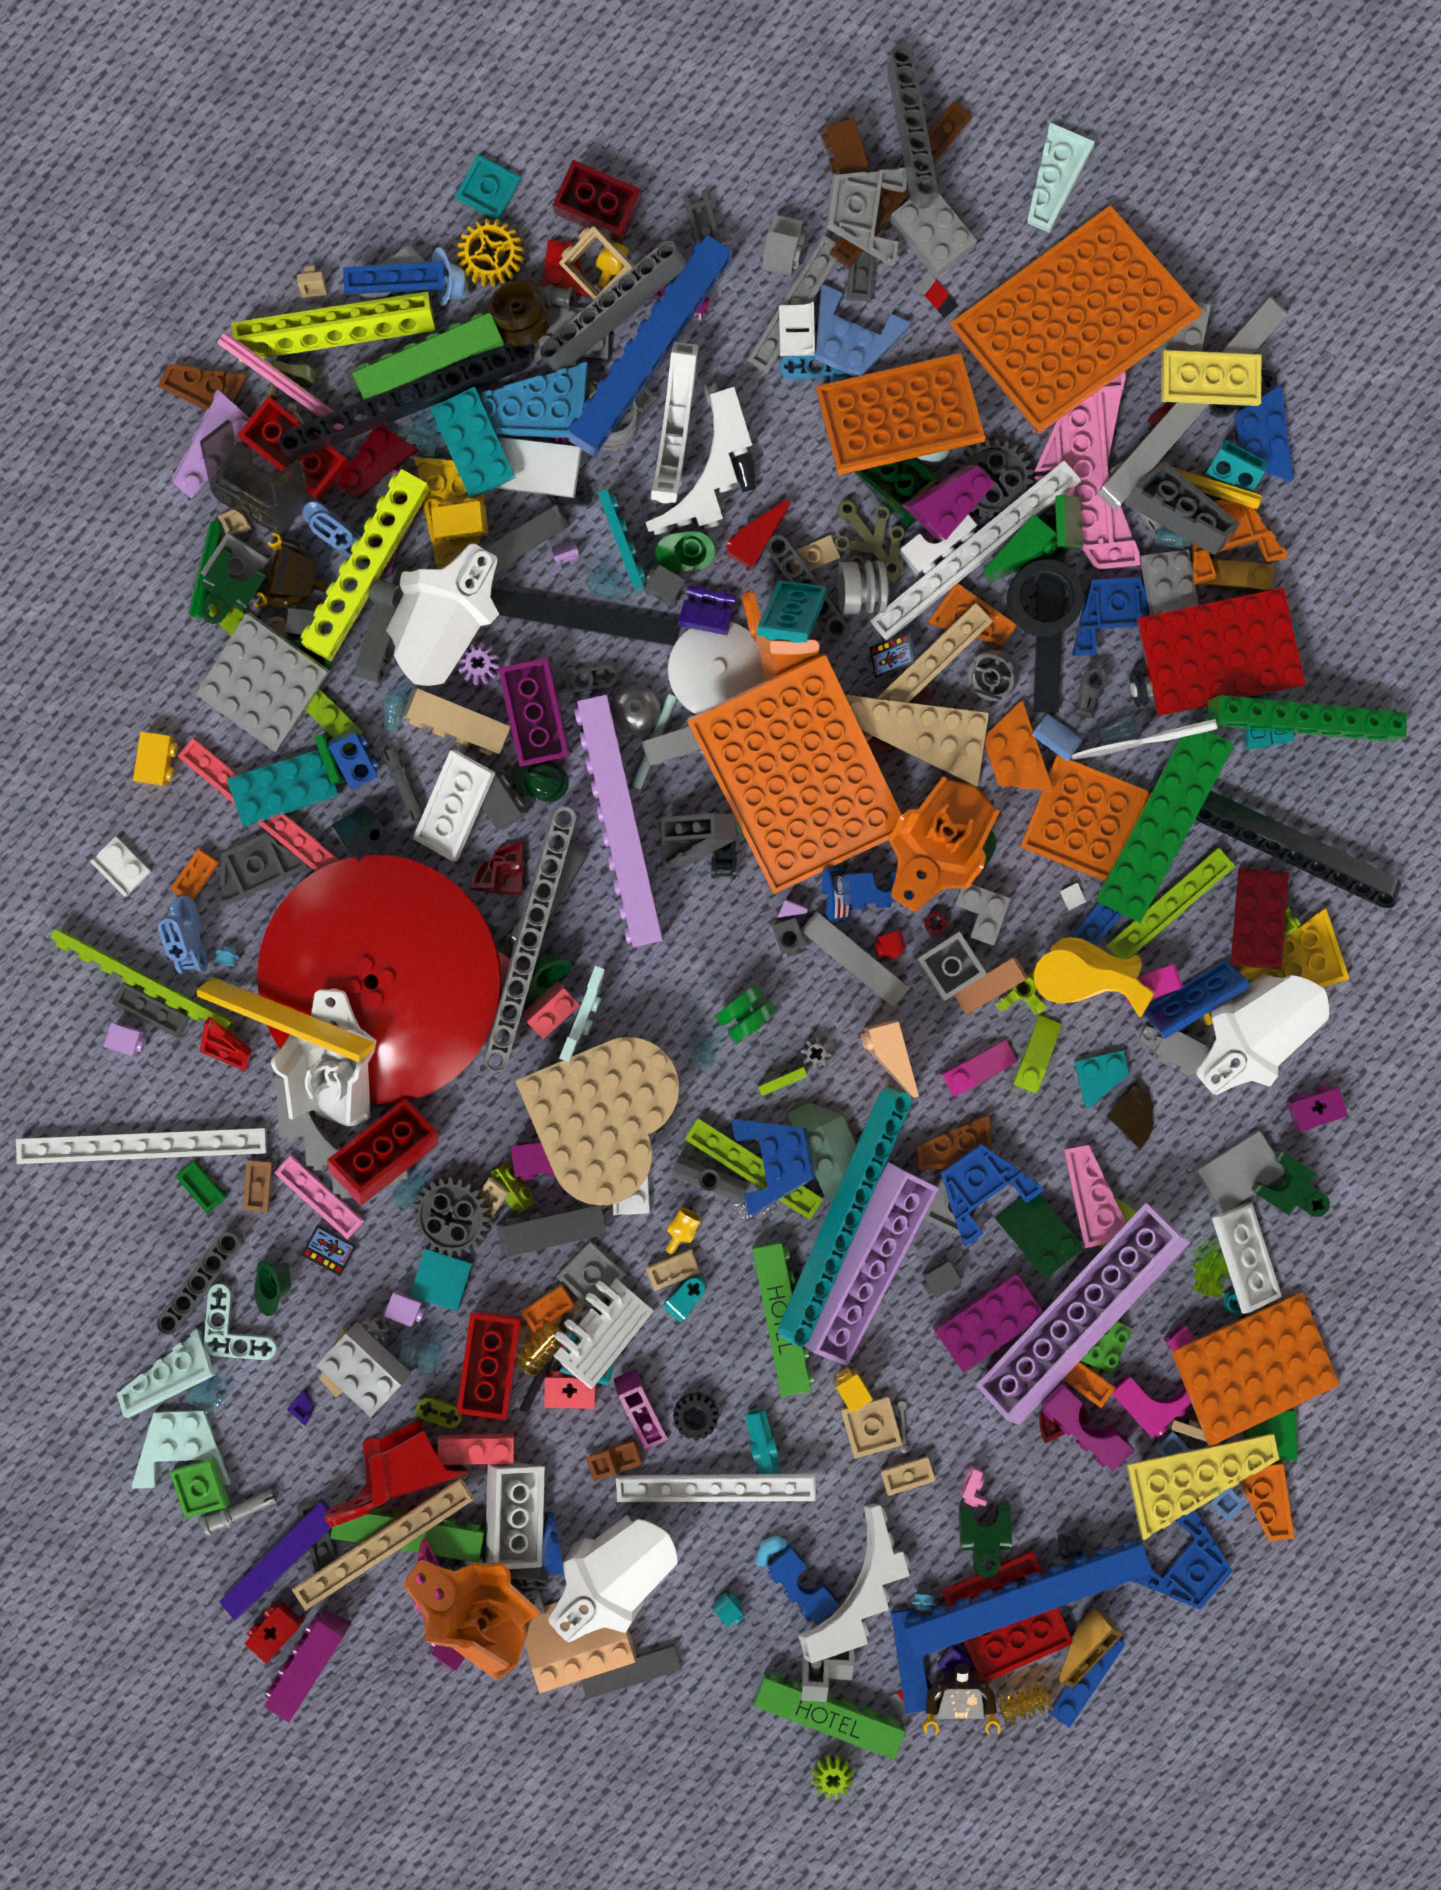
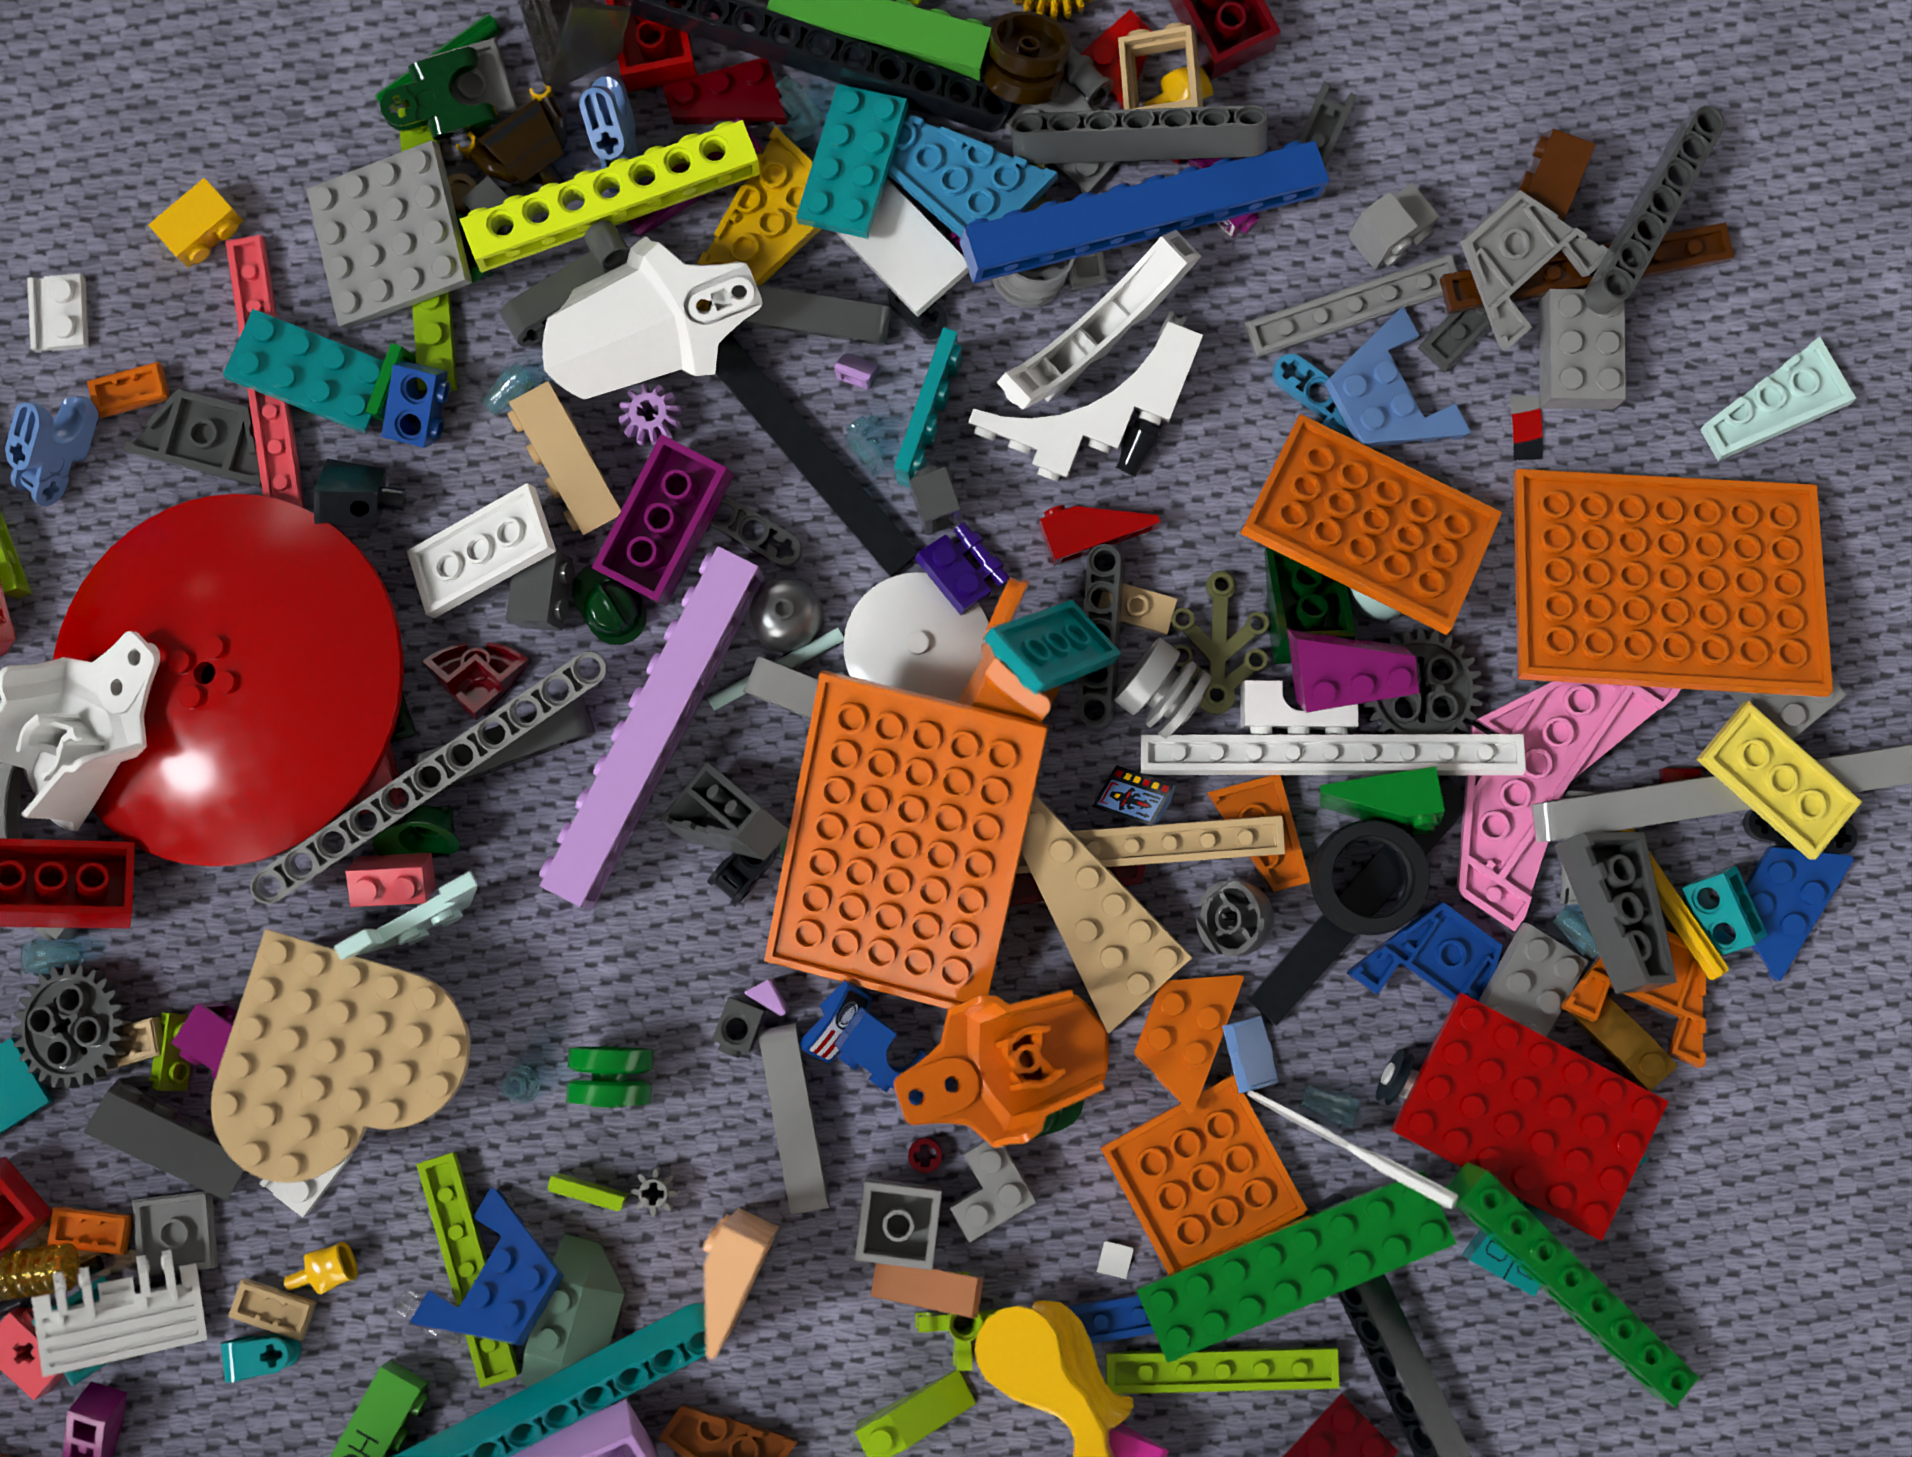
camera: 40 degrees right, 5 degrees down
yellow tile [197,977,375,1062] -> none
medium azure plate [215,946,240,967] -> none
tan tile [218,505,252,537] -> none
dark grey pin [382,747,424,822] -> none
yellow brick [431,498,489,542] -> none
green piece [655,531,715,572] -> none
dark grey piece [671,1156,748,1203] -> none
white piece [779,302,815,356] -> none
red plate [874,929,907,959] -> none
dark pink slope [940,1040,1018,1097] -> none
green tile [1055,495,1083,549] -> none
dark grey connector [1072,668,1107,719] -> none

